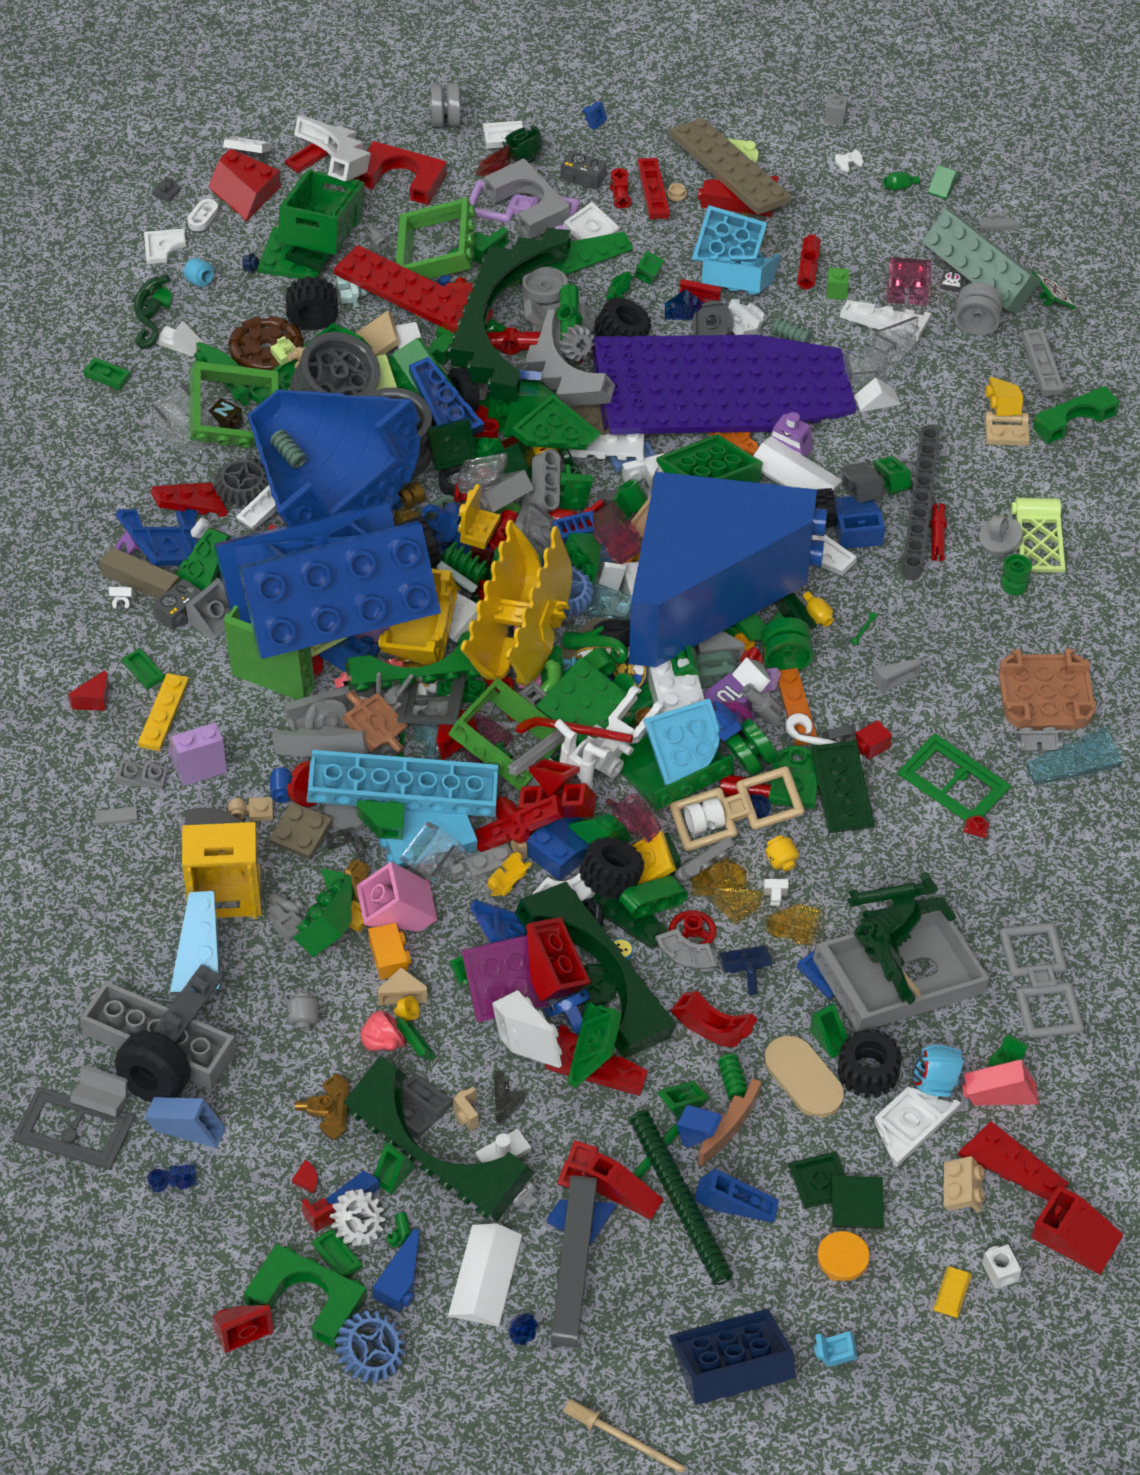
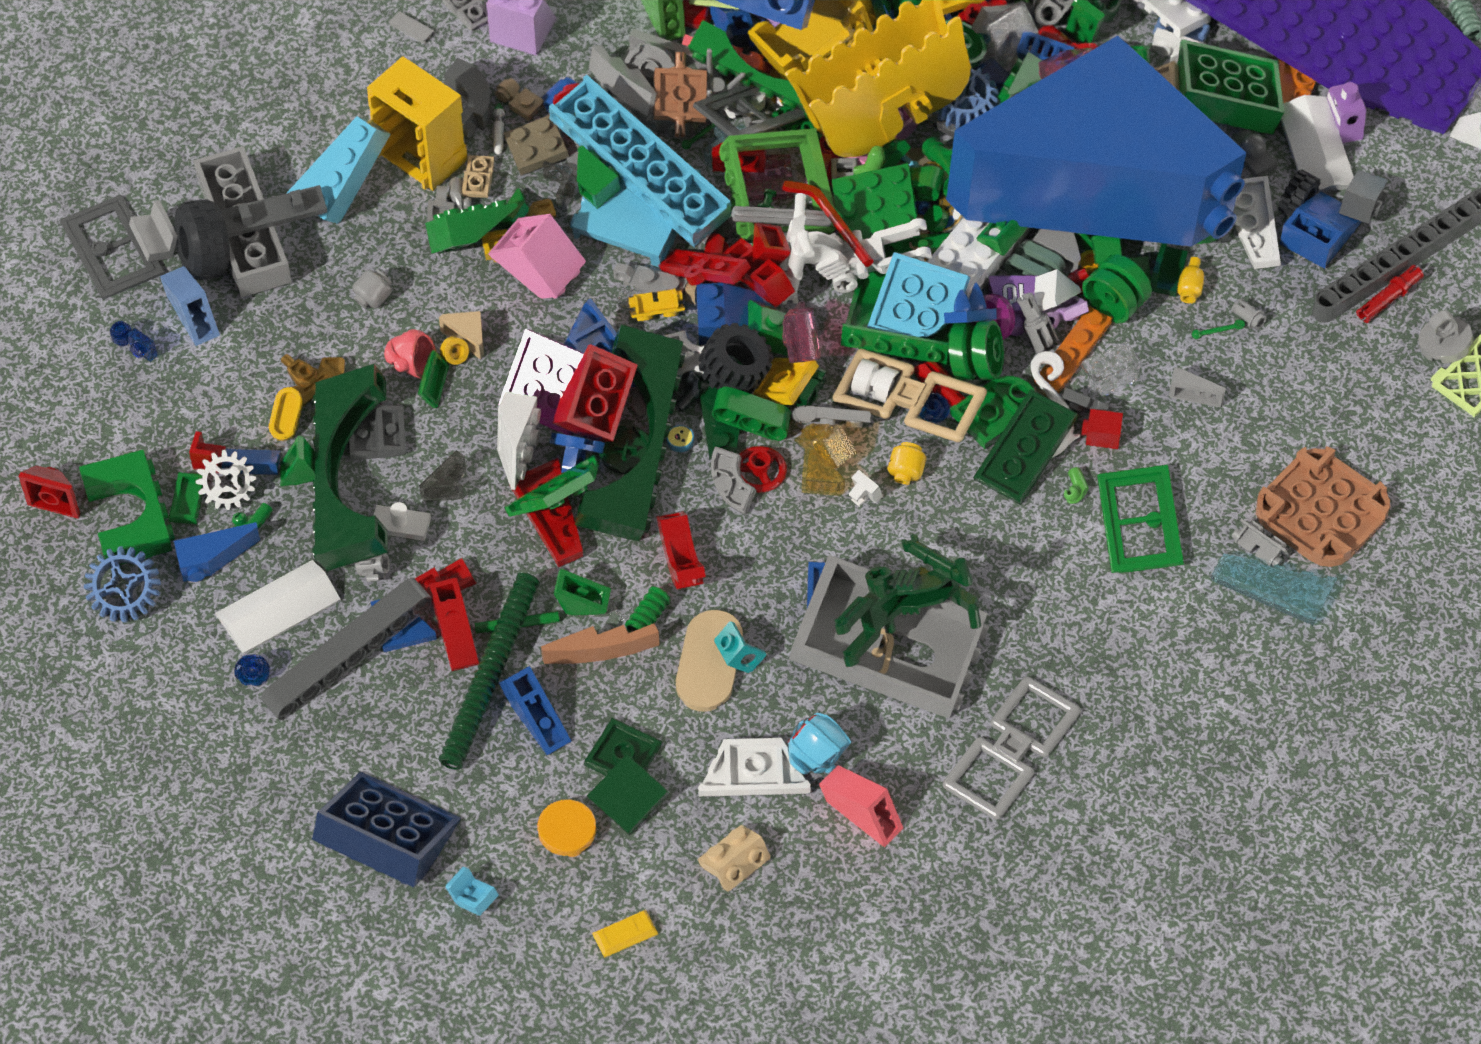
camera: 45 degrees right, 5 degrees up
red tile [292,1160,318,1194] -> none
light orange brick [368,922,411,980] -> none
clear slope [399,821,465,888] -> none
tan bracket [453,1087,479,1131] -> none
tan piece [563,1399,686,1473] -> none
blue slope [677,1105,723,1148] -> none
dark blue plate [719,945,772,995] -> none
clear yellow slope [766,904,821,945] -> none
green slope [810,1003,848,1059] -> none
black tyre [837,1029,902,1098] -> none
green plate [873,455,911,495] -> none
red wing [958,1121,1069,1201] -> none
red plate [963,816,989,839] -> none
white brick [982,1244,1022,1290] -> none
green bracket [988,1034,1028,1067] -> none
green wheel [1000,554,1032,596] -> none
red slope [1031,1185,1124,1275] -> none
none -> yellow tile [269,387,303,441]
none -> tan slope [462,155,495,198]
none -> white piece [493,103,505,155]
none -> teal bracket [714,621,766,673]
none -> bright green arm [1064,467,1089,504]
none -> clear bracket [1081,342,1141,399]
none -> light grey pin [1231,298,1266,329]

